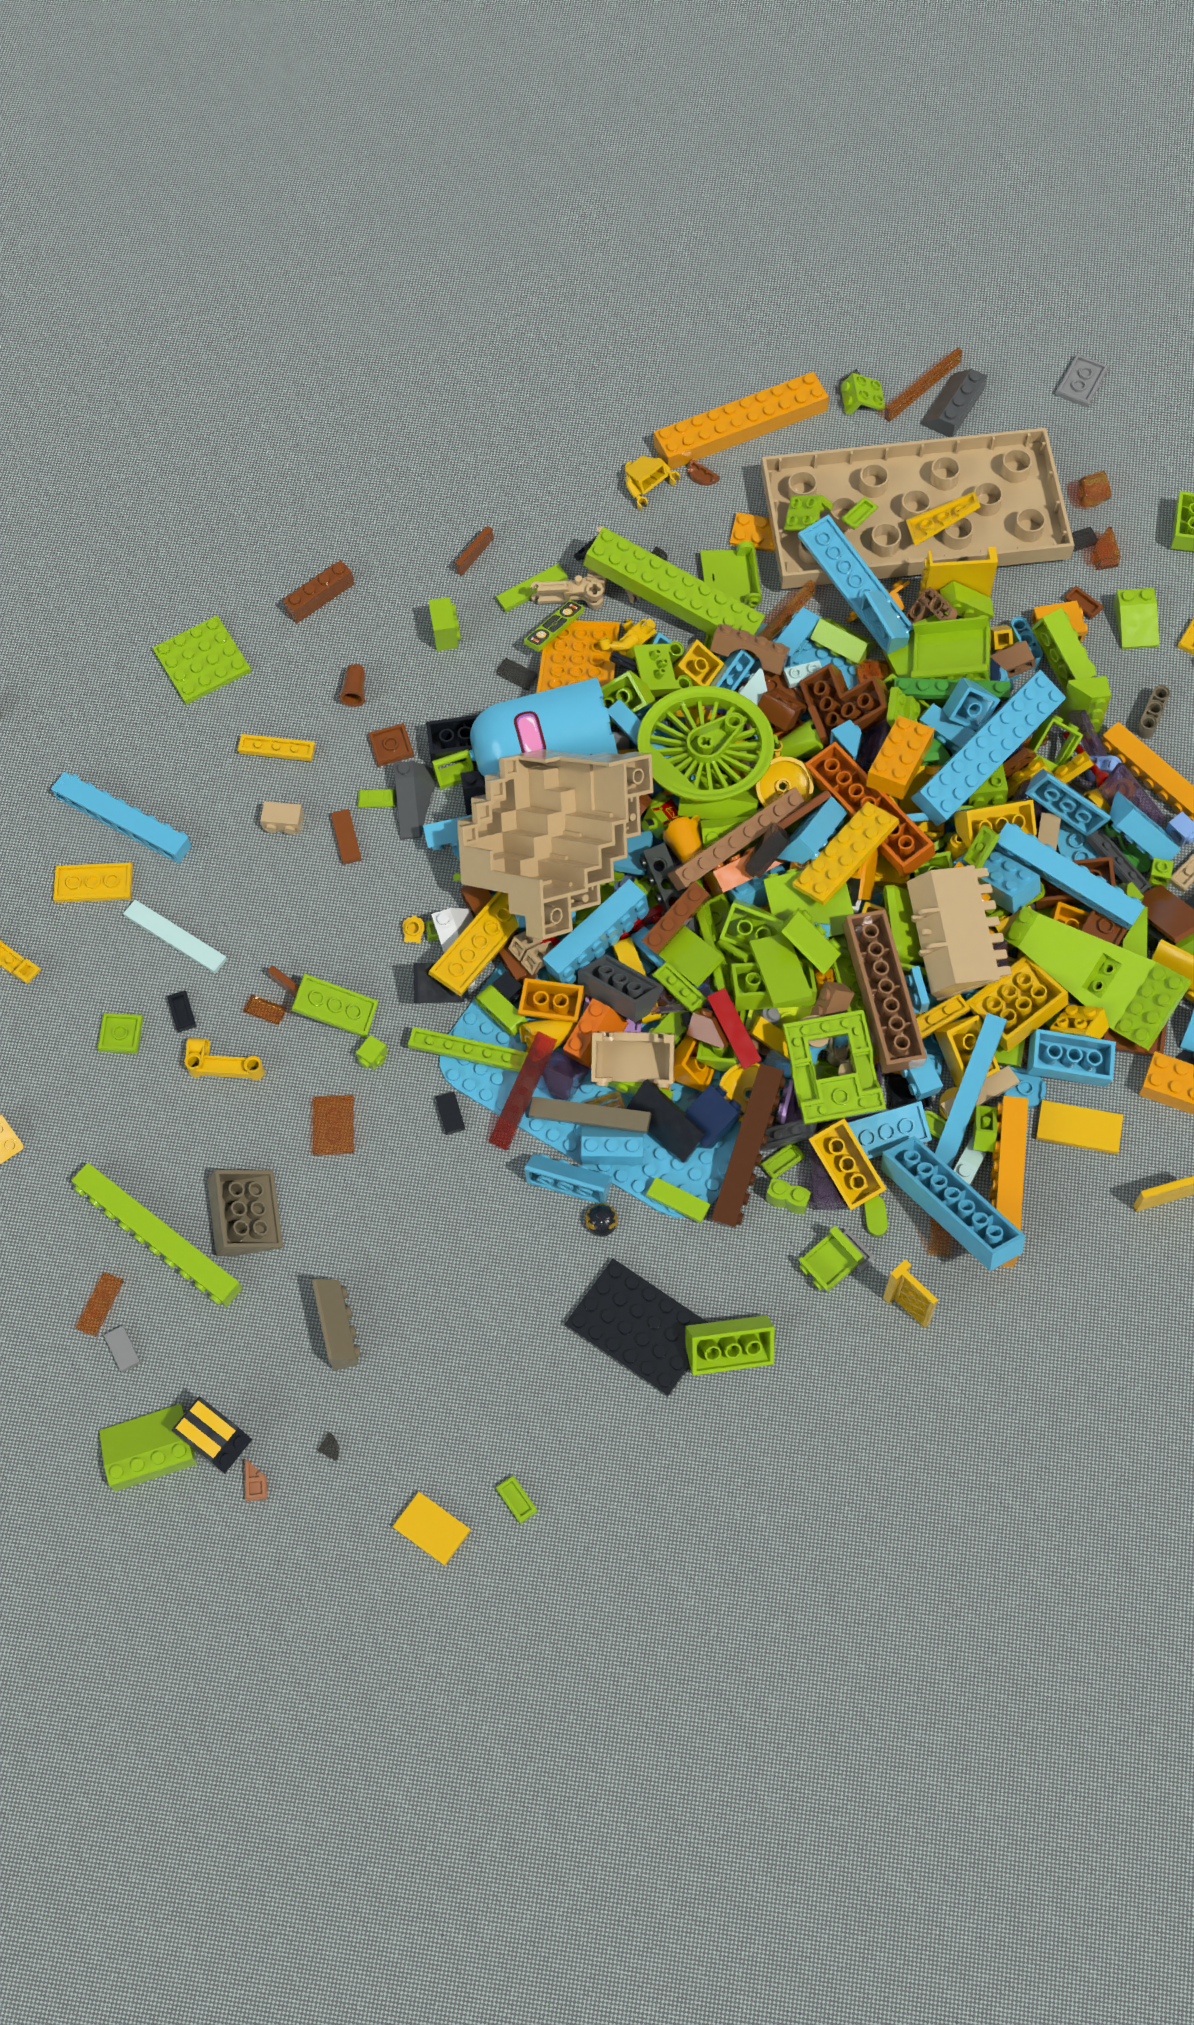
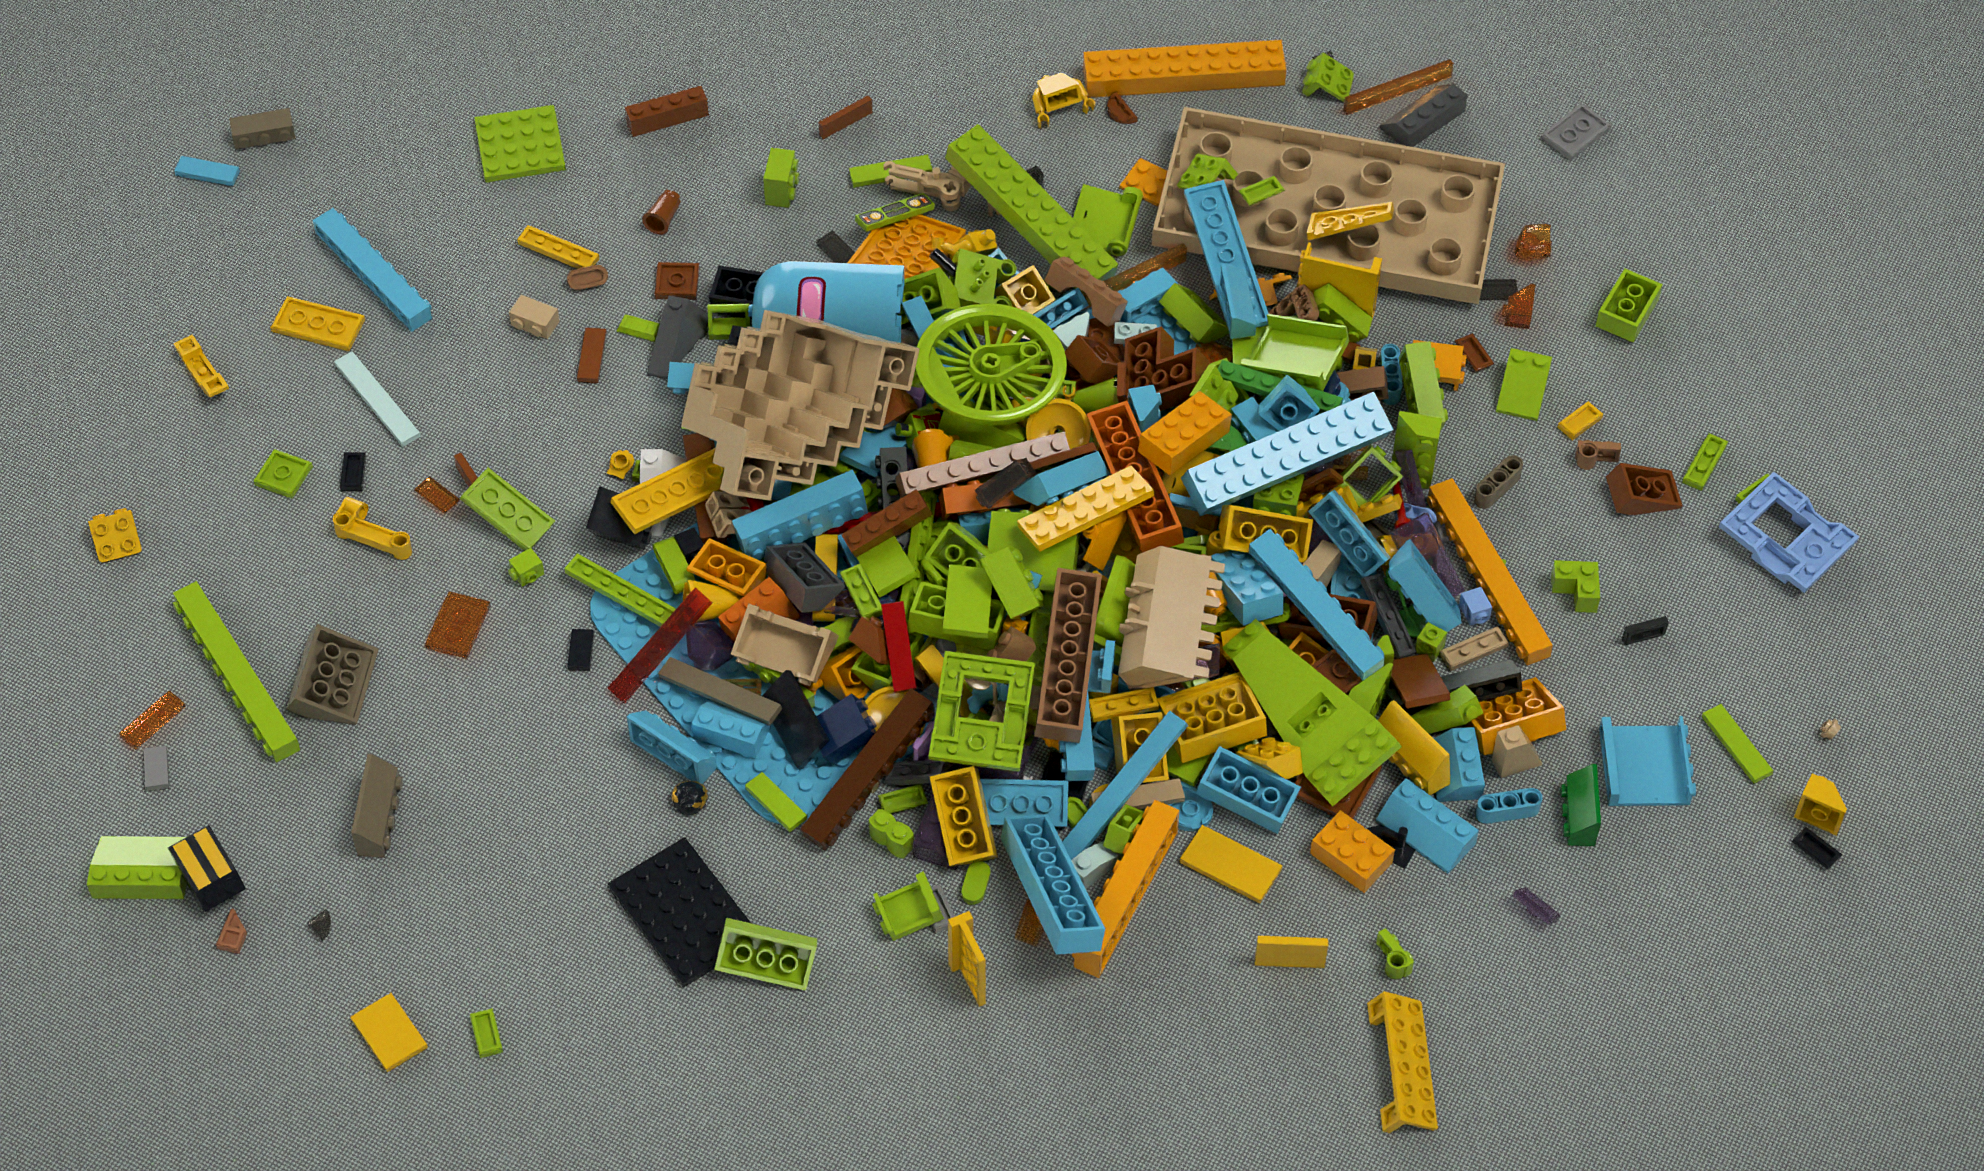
camera: 15 degrees right, 10 degrees down
lime plate [963,825,1001,868] -> none
none -> medium nougat tile [567,265,608,290]

